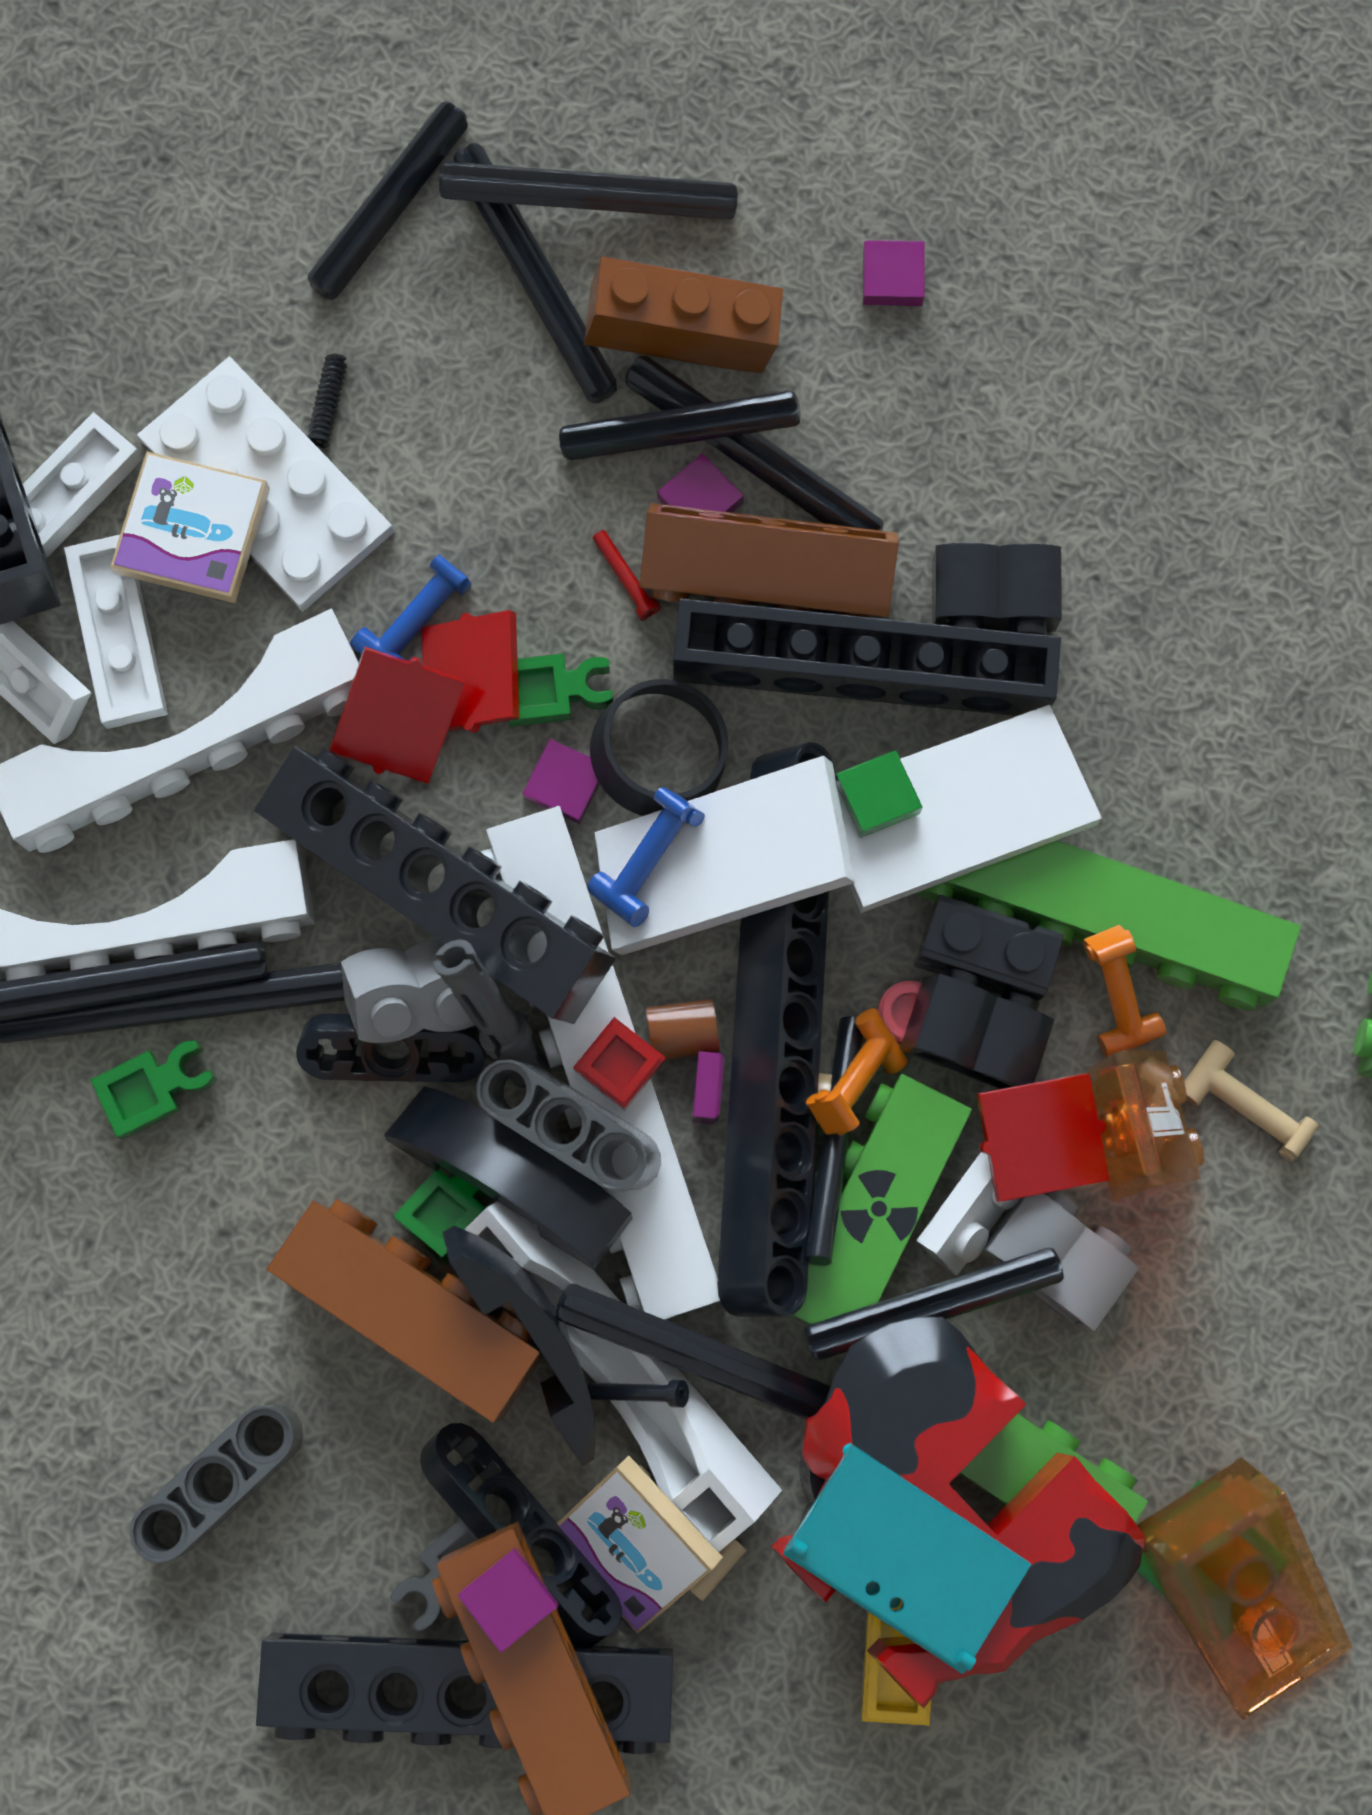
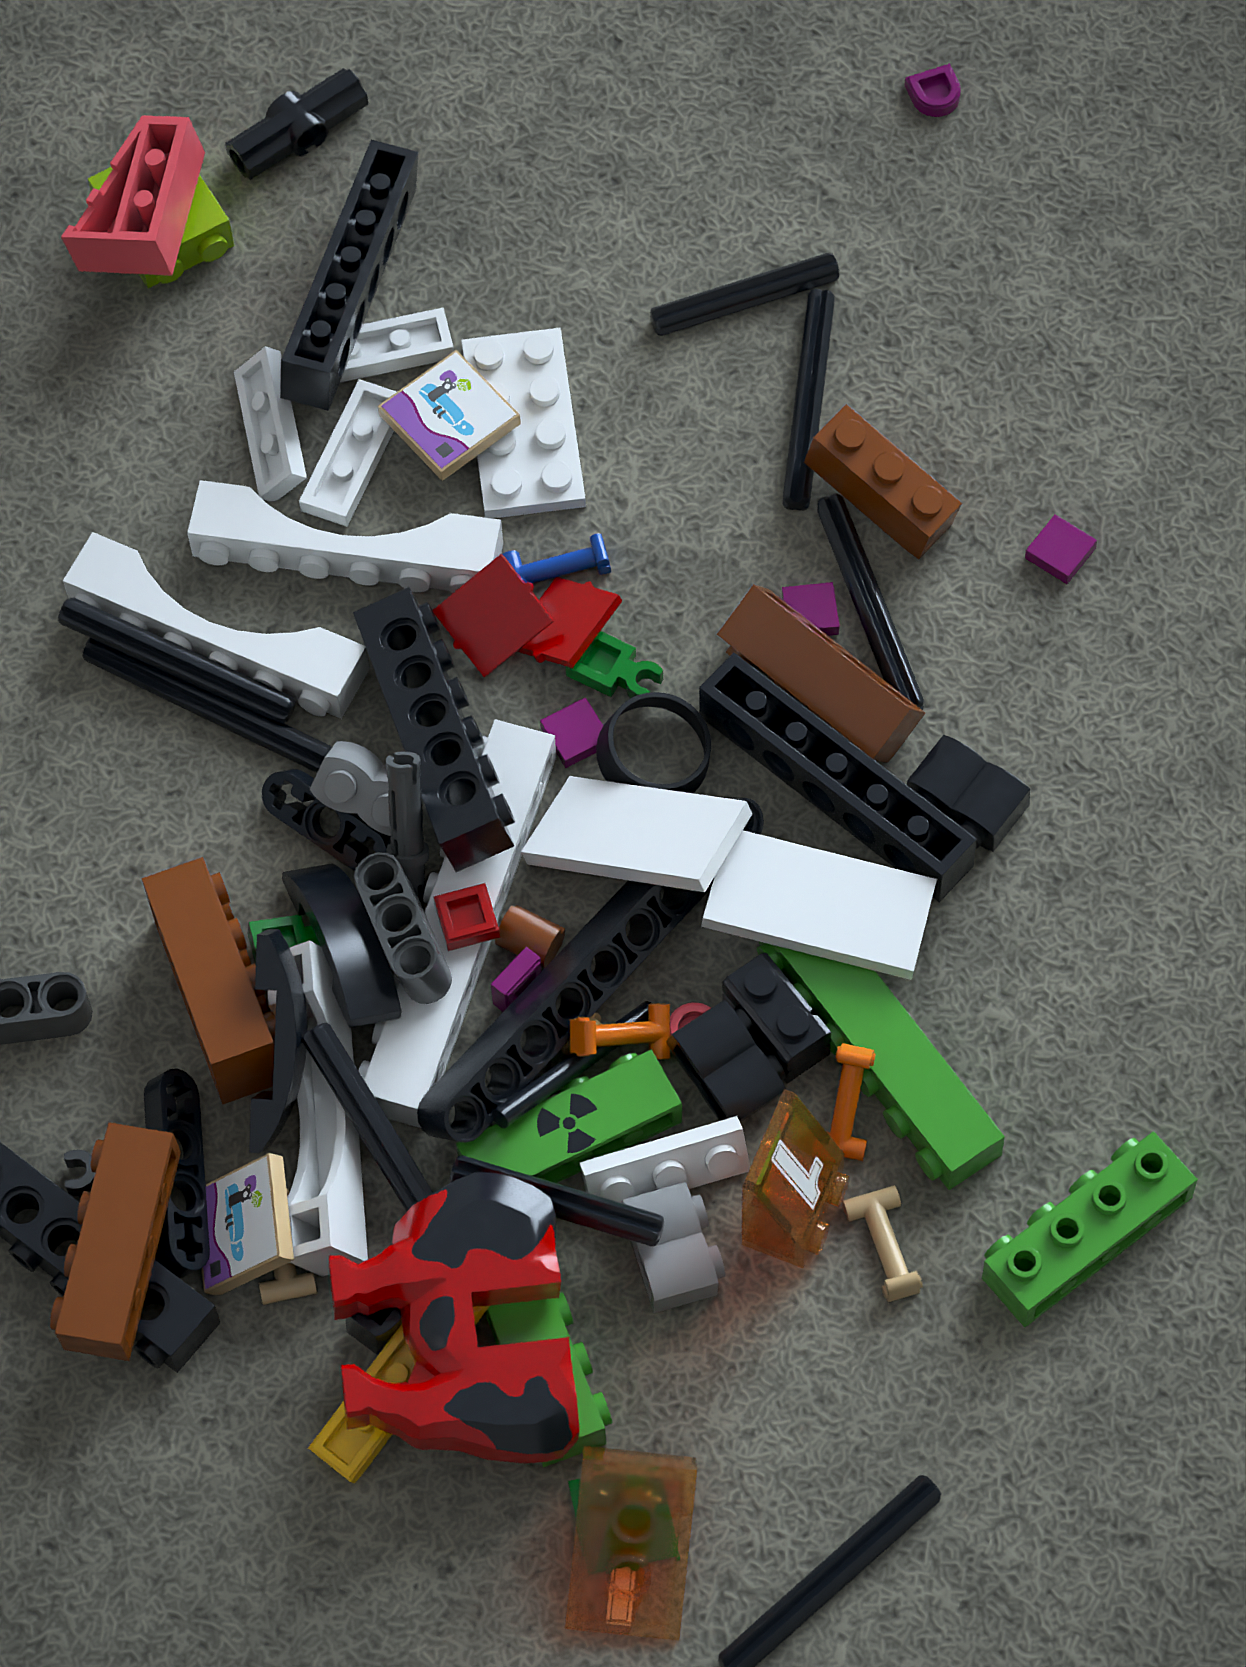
camera: 40 degrees right, 15 degrees down
green plate [90,1040,217,1140] -> none
black piece [307,353,347,448] -> none
black axle [439,162,738,220] -> none
magenta tile [457,1547,558,1653] -> none
black axle [559,391,801,460] -> none
blue piece [587,787,705,927] -> none
black piece [587,1380,689,1408] -> none
red piece [592,530,661,621] -> none
teal door [783,1443,1032,1674] -> none
green tile [835,750,923,838] -> none
red piece [976,1073,1110,1202] -> none

